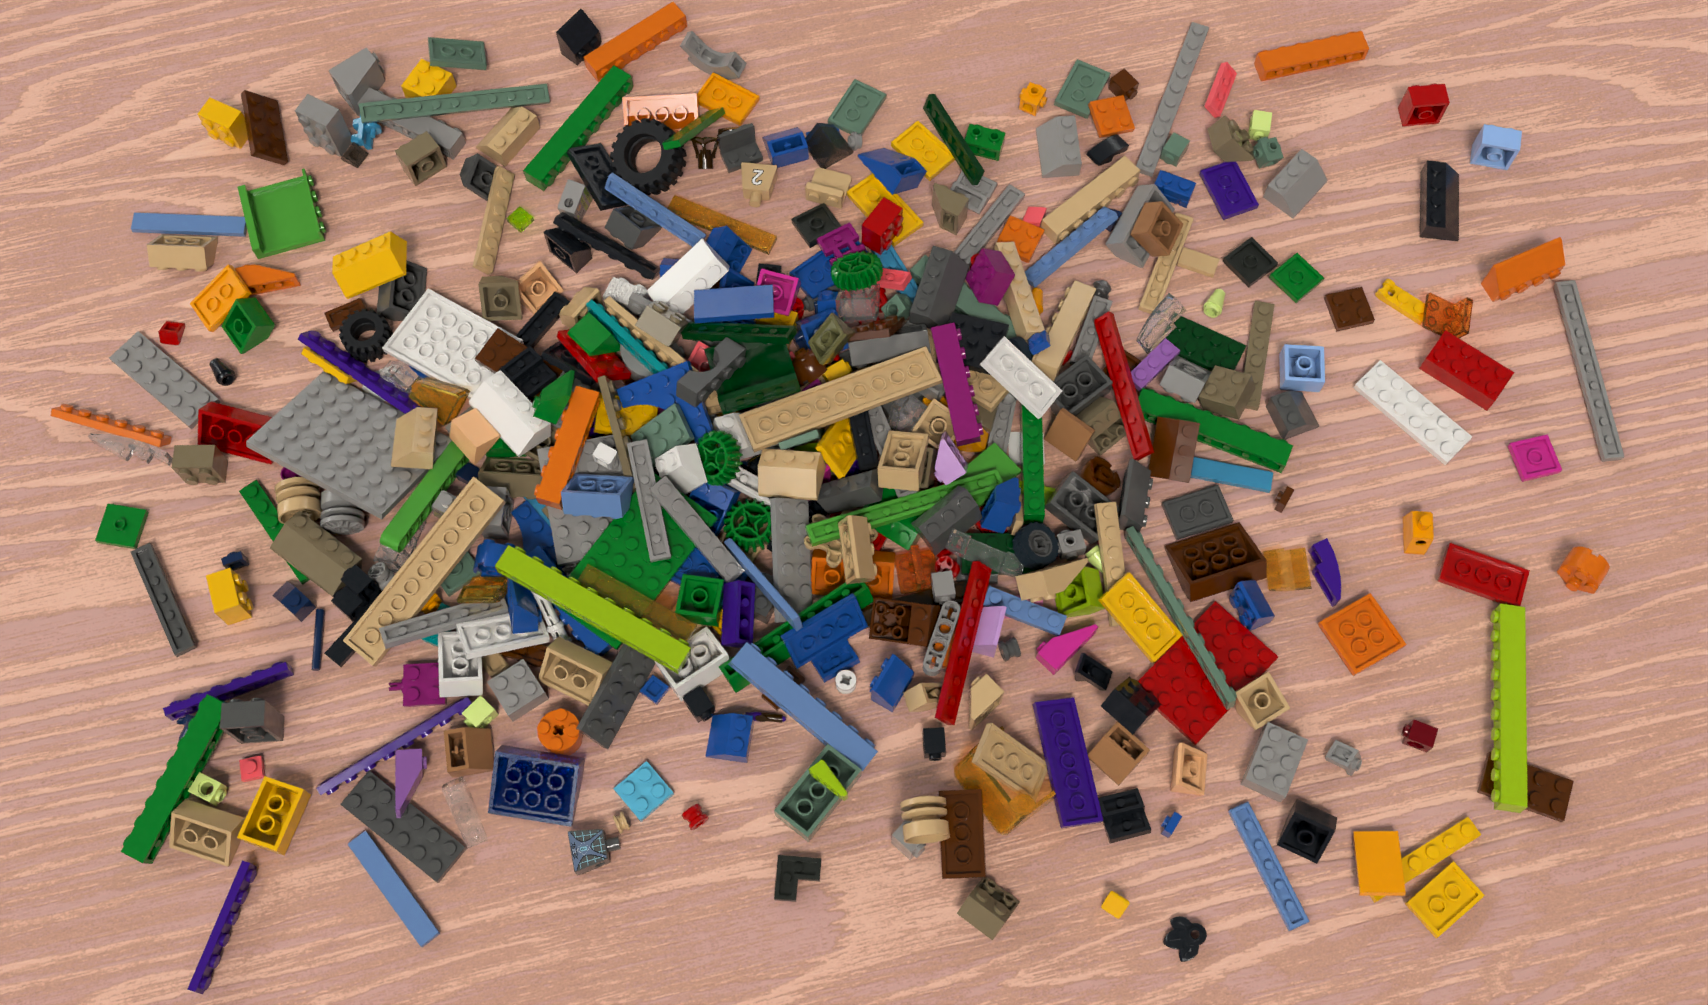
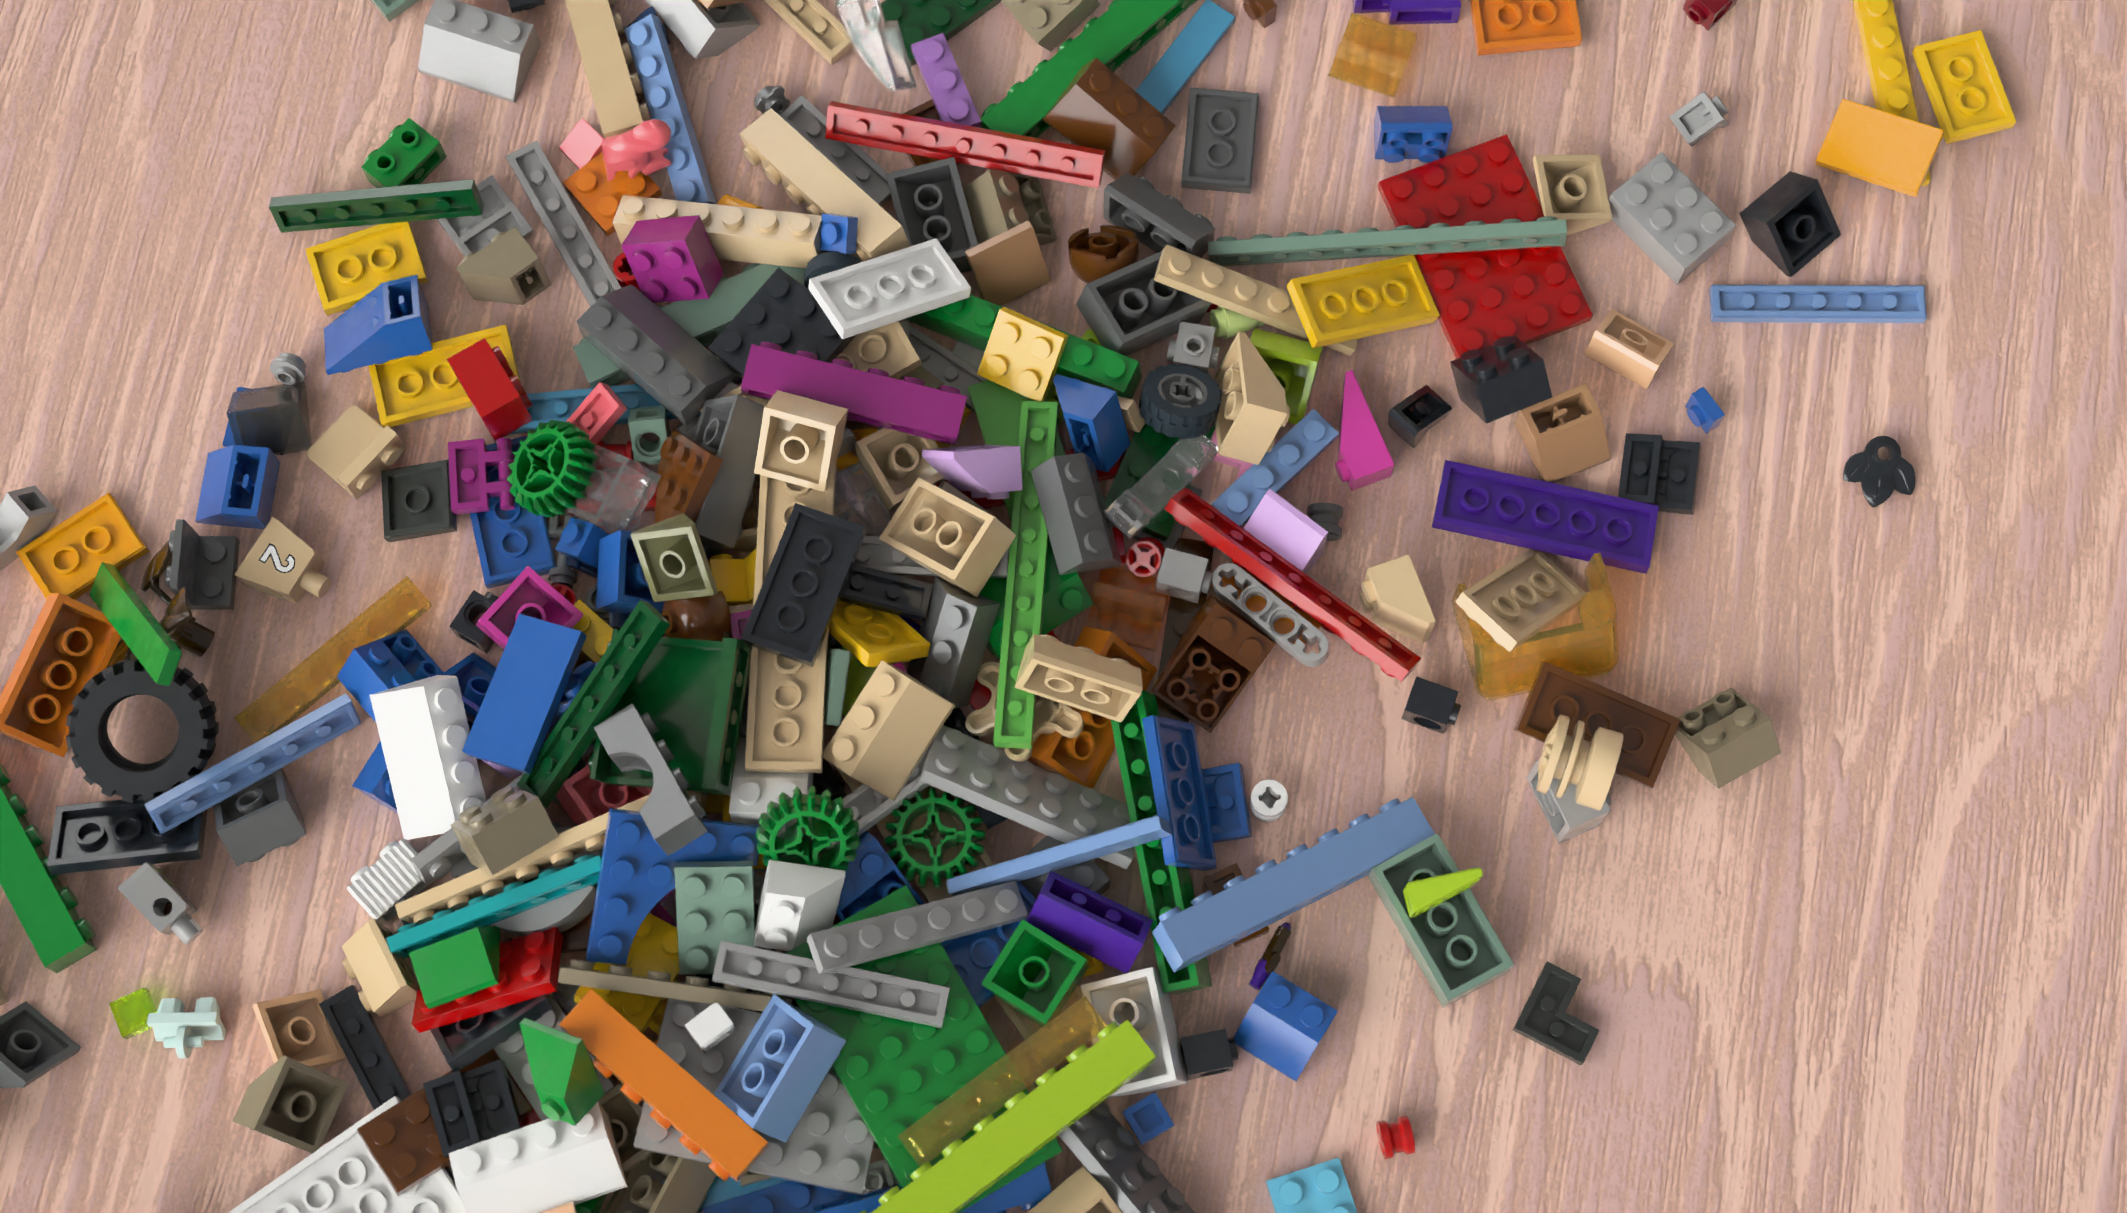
camera: 65 degrees left, 5 degrees up
tan plate [472,166,515,275] -> none
black slope [543,228,593,274] -> none
black plate [553,212,660,280] -> none
sand green tile [828,79,887,135] -> none
blue slope [870,654,914,712] -> none
tan slope [903,683,943,712] -> none
light orange brick [1019,82,1048,116] -> none
yellow slope [1101,891,1130,919] -> none
light grey slope [1160,355,1212,403] -> none
reddish brown slope [1165,522,1267,602] -> none
none -> light aqua hips [147,997,226,1059]
none -> coral animal [602,119,671,181]
none -> black plate [741,503,866,667]
none -> tan slope [754,390,848,492]
none -> yellow plate [977,307,1069,402]

